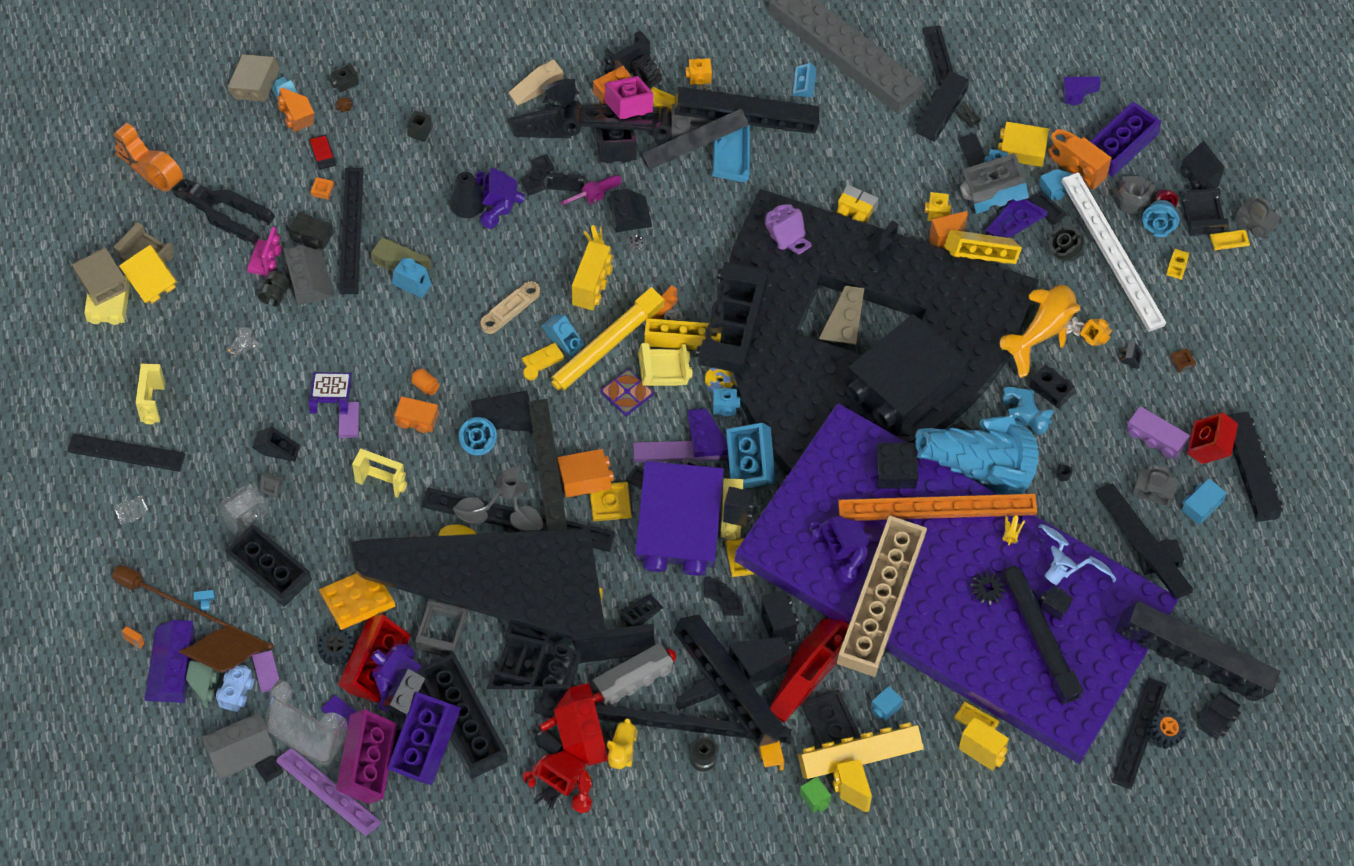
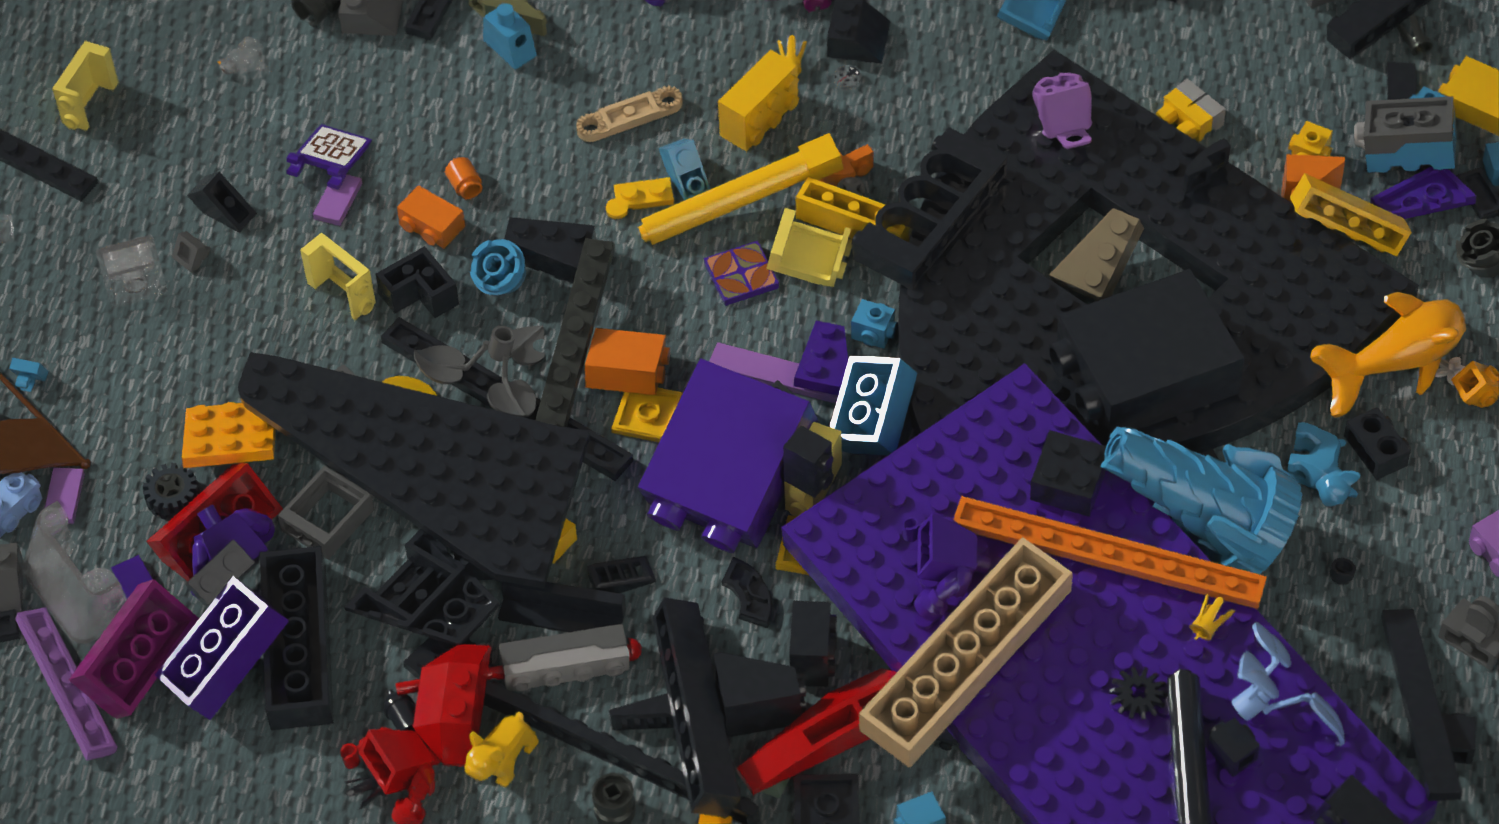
camera: 25 degrees right, 5 degrees down
black brick [225,523,312,607] -> none
piece [705,368,734,393] -> none
none -> black brick [375,246,459,318]

